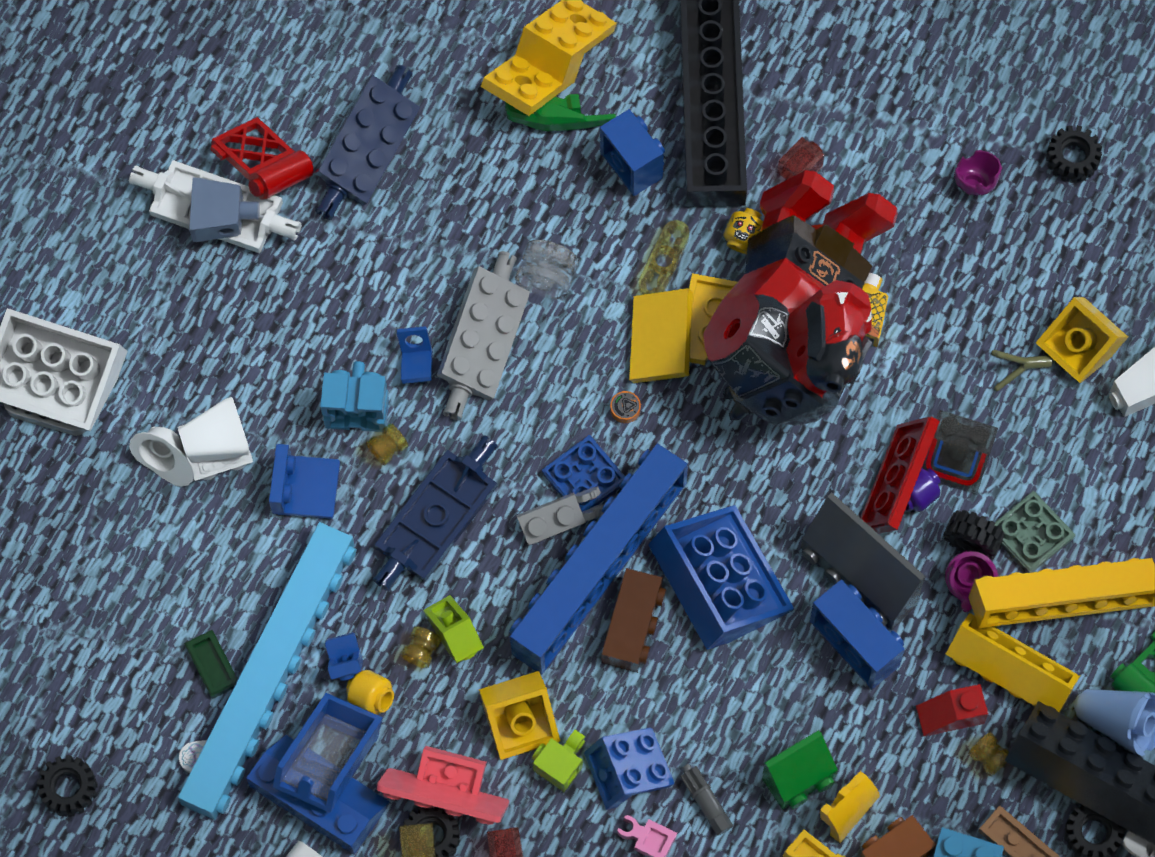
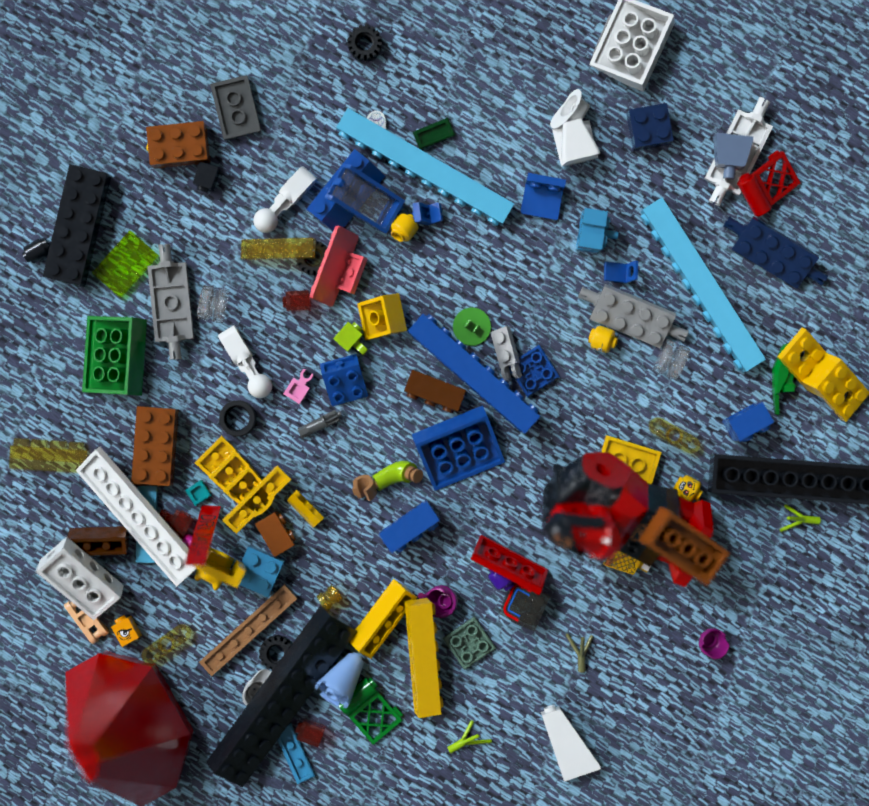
camera: 90 degrees right, 20 degrees up
clear yellow wheel [366,423,409,466] -> none
dark blue plate [373,435,498,591] -> none
clear yellow wheel [400,626,442,669] -> none
lime slope [423,595,484,663] -> none
tile [610,391,641,423] -> none
yellow tile [629,288,693,383] -> none
green slope [762,730,838,810] -> none
clear red brick [777,137,825,180] -> none
dark grey slope [801,492,925,631] -> none
red slope [916,684,988,737] -> none
black tyre [943,510,1005,560] -> none
yellow slope [1036,297,1128,383] -> none
black tyre [1046,125,1102,183] -> none
none -> piece [352,460,423,501]
none -> bright green piece [453,308,491,346]
none -> yellow head [588,326,618,353]
none -> dark blue brick [626,103,674,151]
none -> dark orange brick [639,507,730,586]
none -> medium azure brick [640,197,766,372]
none -> lime plant [780,504,821,532]

